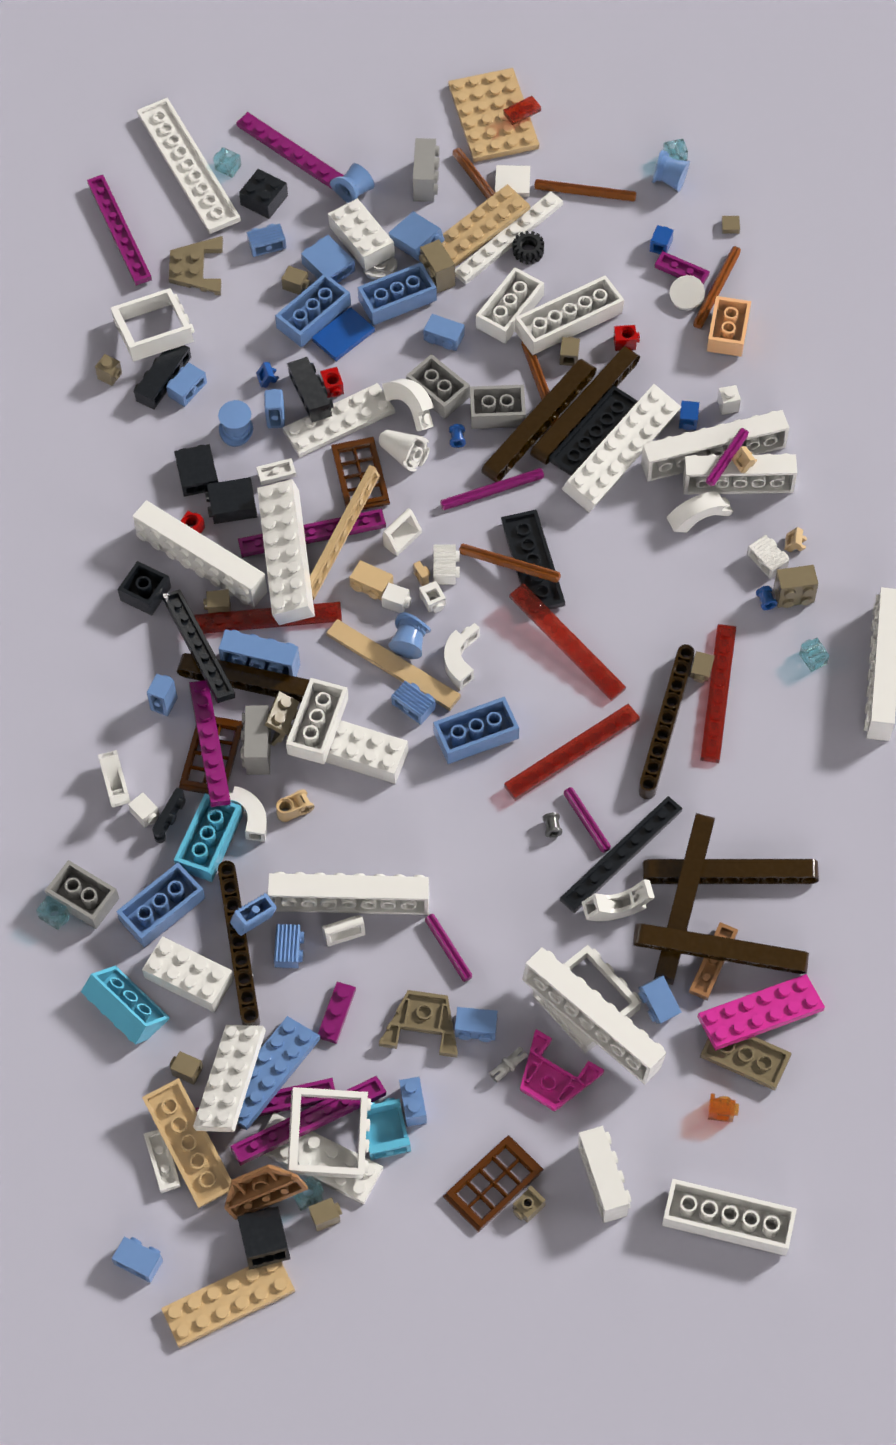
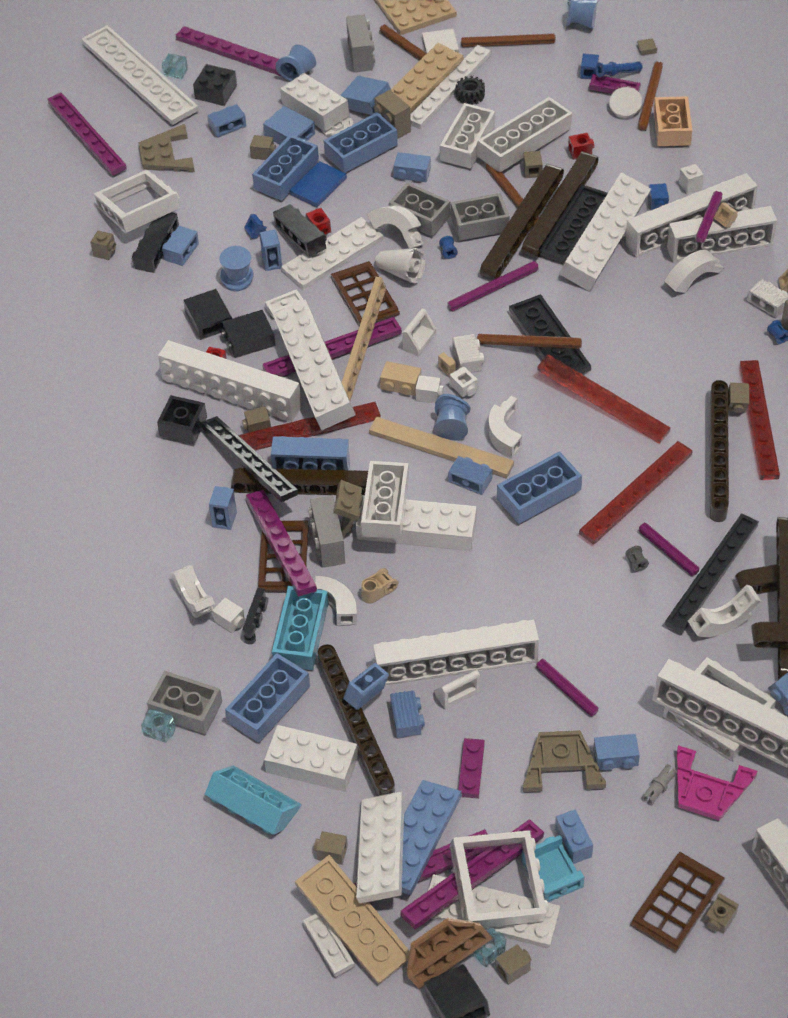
camera: 10 degrees left, 10 degrees down
none -> blue pin [595,61,643,77]

